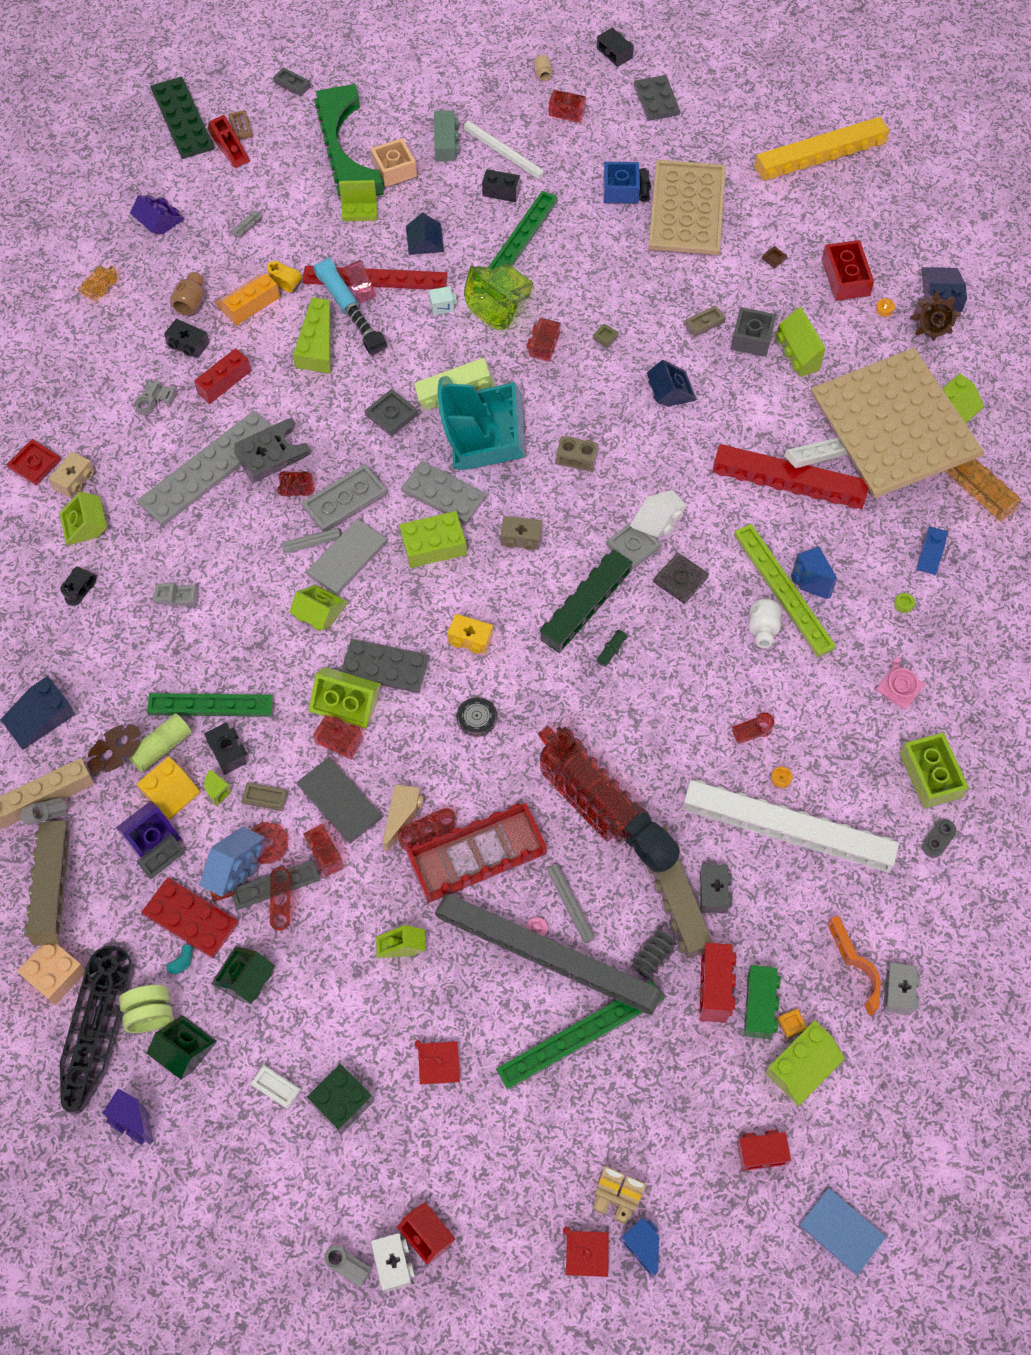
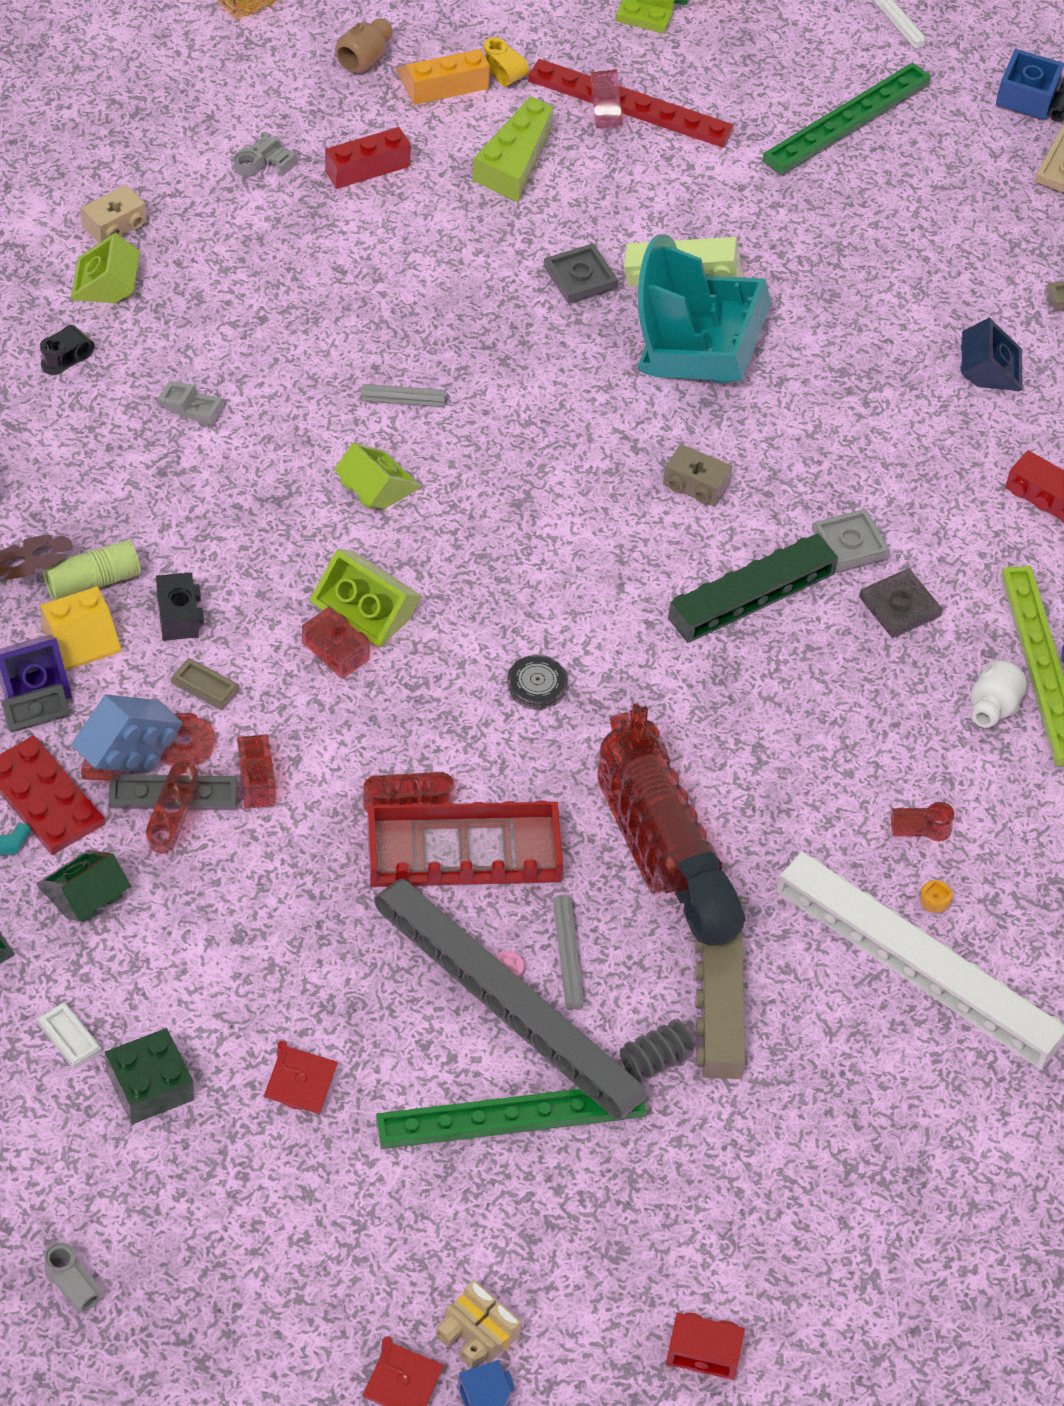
camera: 15 degrees right, 10 degrees down
red tile [6,439,62,486] -> none
light grey plate [137,411,271,527] -> none
green plate [147,693,273,717] -> none
black brick [164,318,210,359] -> none
lime brick [204,769,232,807] -> none
dark grey brick [234,418,311,484] -> none
clear red piece [277,471,315,496] -> none
dark grey tile [296,757,383,844] -> none
light grey plate [301,464,387,532] -> none
light grey tile [306,519,388,595] -> none
piece [313,257,388,356] -> none
dark grey plate [341,639,430,693] -> none
white brick [371,1233,415,1293] -> none
lime slope [376,925,426,958] -> none
tan slope [382,784,424,851] -> none
red brick [396,1202,455,1265] -> none
lime brick [399,511,467,568] -> none
light grey plate [401,460,487,525] -> none
dark blue slope [406,212,444,255] -> none
light aqua brick [429,286,457,315] -> none
yellow brick [447,614,494,654] -> none
clear neon green piece [464,263,534,330] -> none
black brick [482,169,520,202] -> none
clear red brick [527,318,561,362] -> none
dark tan brick [556,436,599,472] -> none
olive plate [593,323,619,348] -> none
dark green axle [597,630,627,666] -> none
white slope [630,490,687,537] -> none
red brick [699,942,736,1023] -> none
dark grey brick [700,864,733,914] -> none
green brick [744,965,781,1040] -> none
lime slope [765,1020,845,1107] -> none
light orange tile [777,1008,807,1039] -> none
orange piece [827,915,881,1016] -> none
light grey brick [883,962,920,1016] -> none

